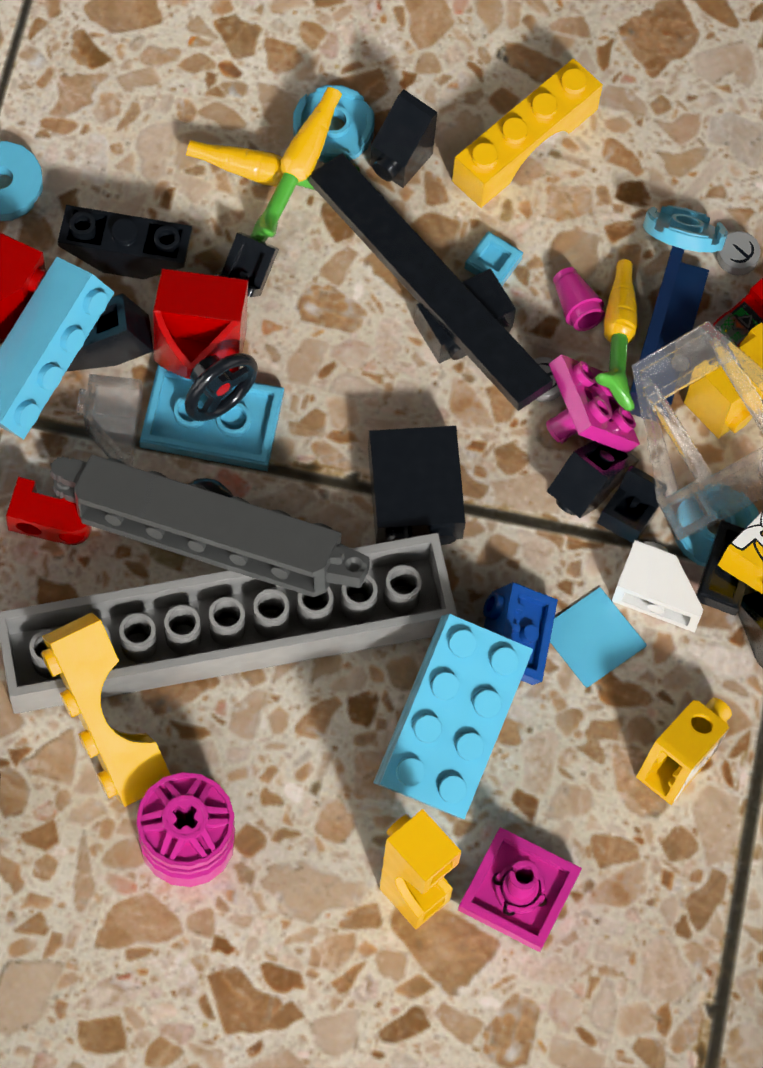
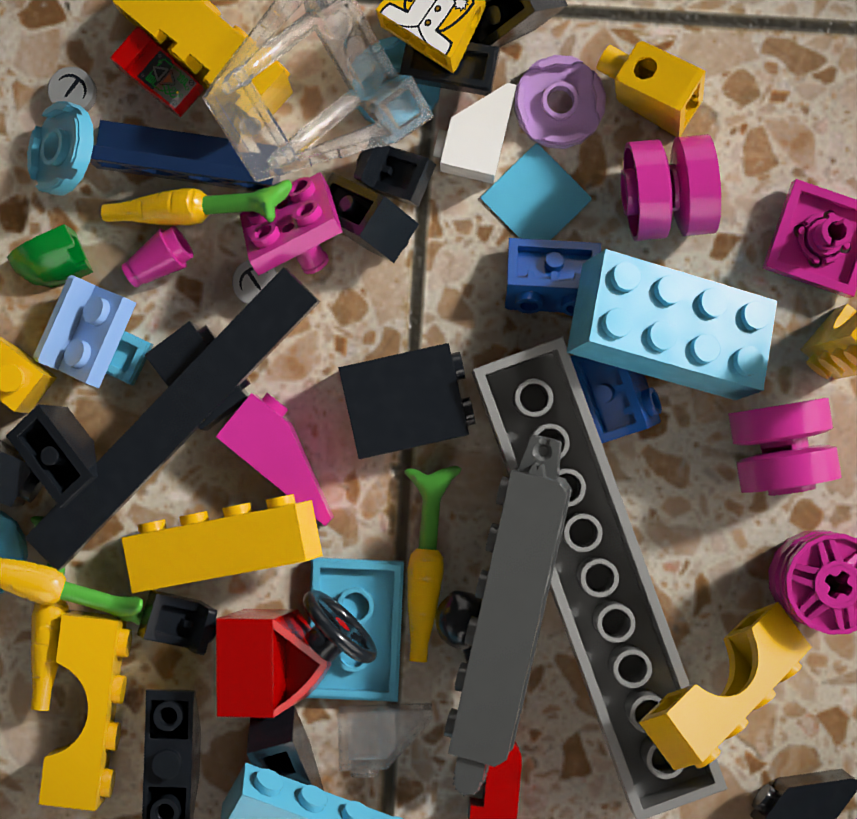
camera: 90 degrees left, 20 degrees up
none -> black slope [6,404,98,508]
none -> green brick [7,224,93,287]
none -> light blue bracket [33,275,136,388]
none -> yellow arch [38,610,132,811]
none -> yellow brick [121,494,323,593]
none -> dark pink slope [216,393,334,526]
none -> yellow piece [404,465,462,662]
none -> lavender tile [514,55,606,149]
none -> blue bracket [570,355,662,444]
none -> dark pink wheel [620,134,721,241]
none -> dark pink wheel [728,398,842,496]

